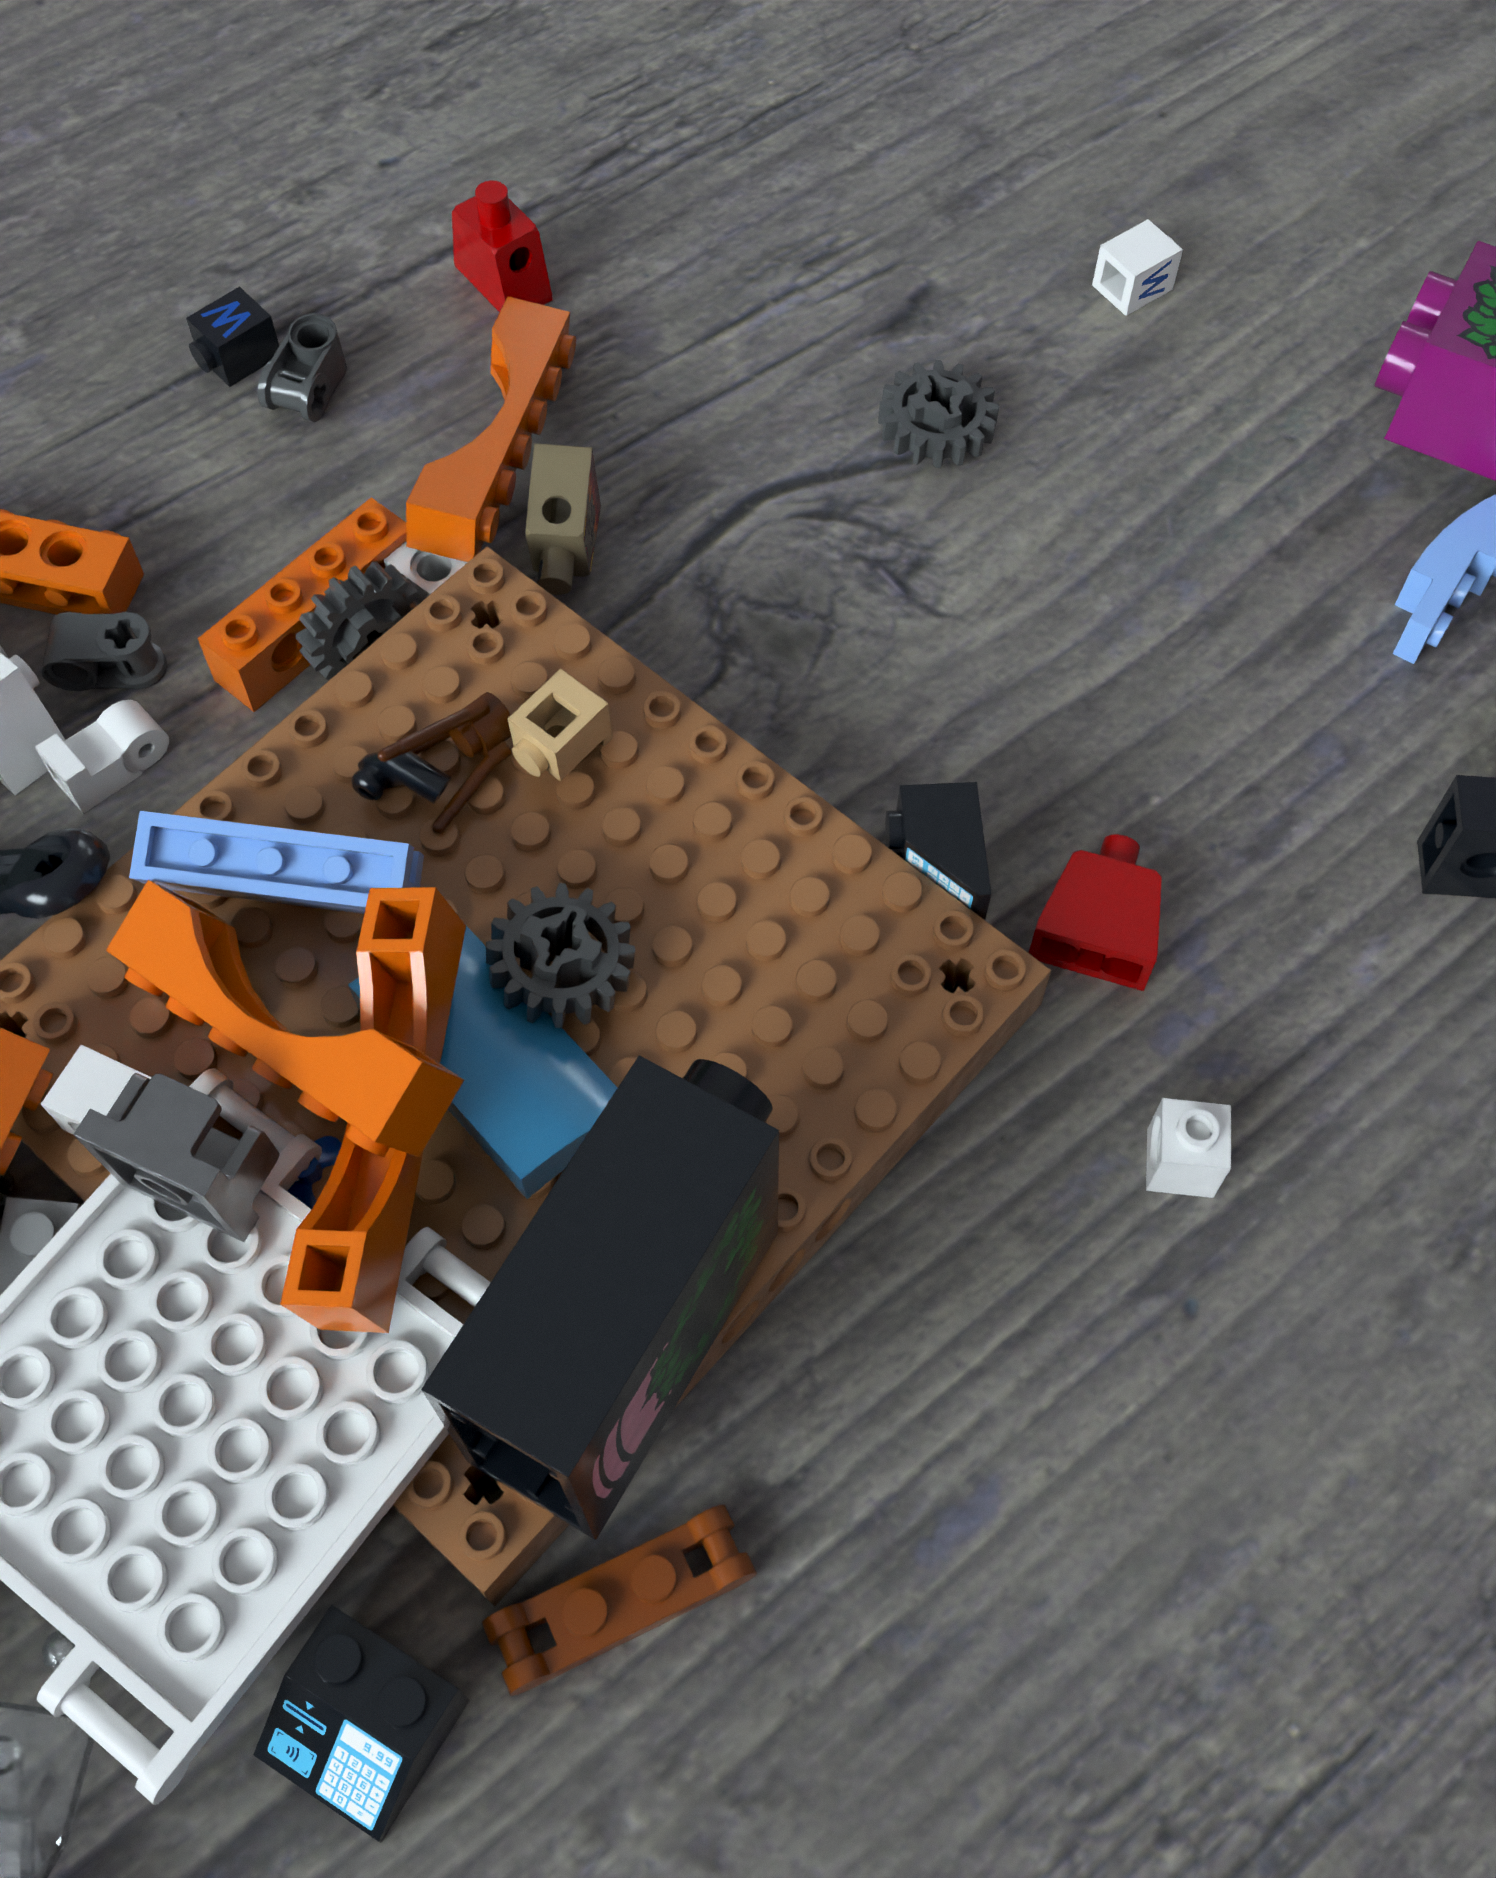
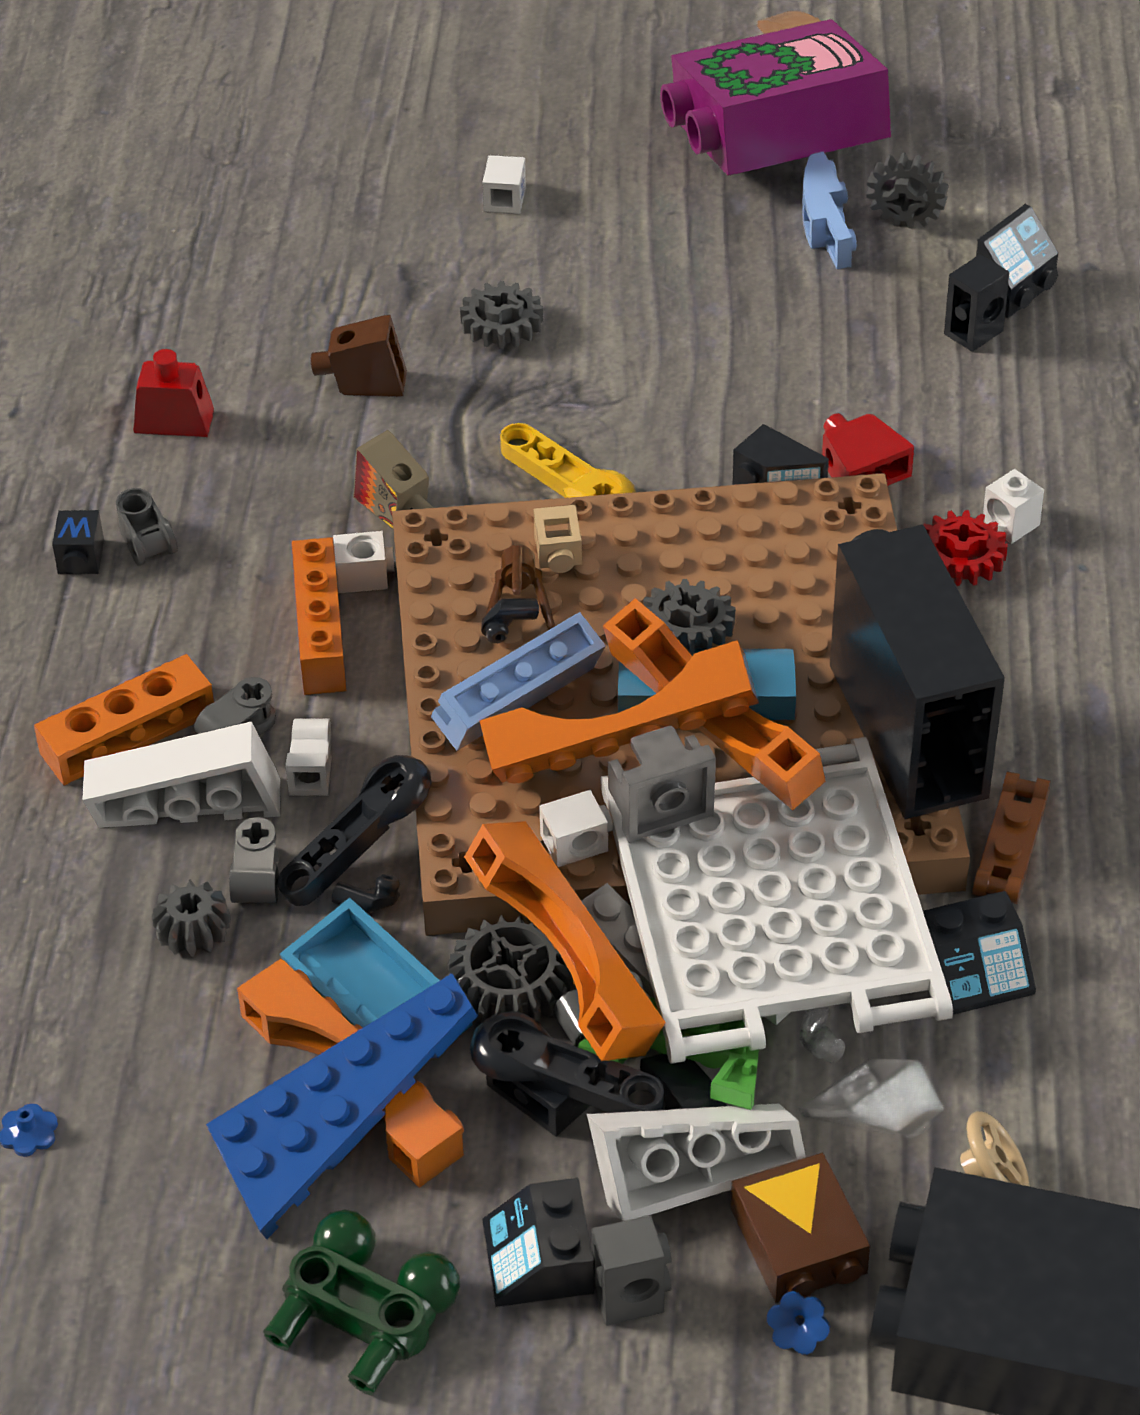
camera: 45 degrees left, 15 degrees down
dark grey gear [296,562,420,680] -> none
orange arch [406,296,576,562] -> none
none -> reddish brown torso [311,315,407,397]
none -> yellow beam [500,423,636,498]
none -> red gear [923,510,1008,586]

